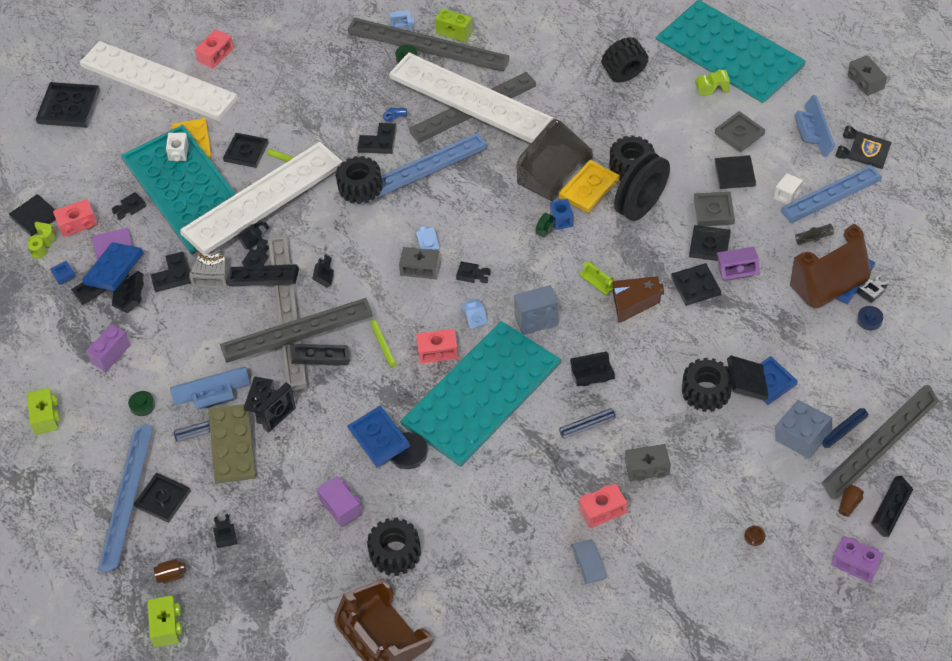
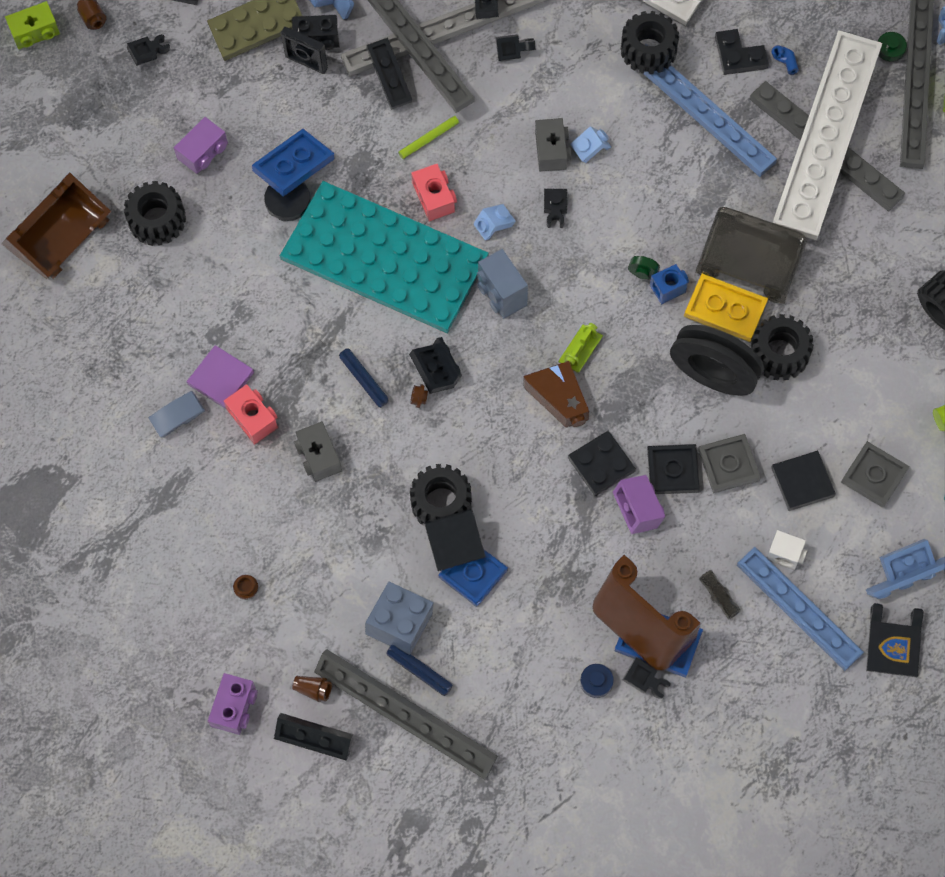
camera: 75 degrees right, 15 degrees up
none -> medium lavender tile [186,345,254,409]
none -> reddish brown plate [410,384,428,408]

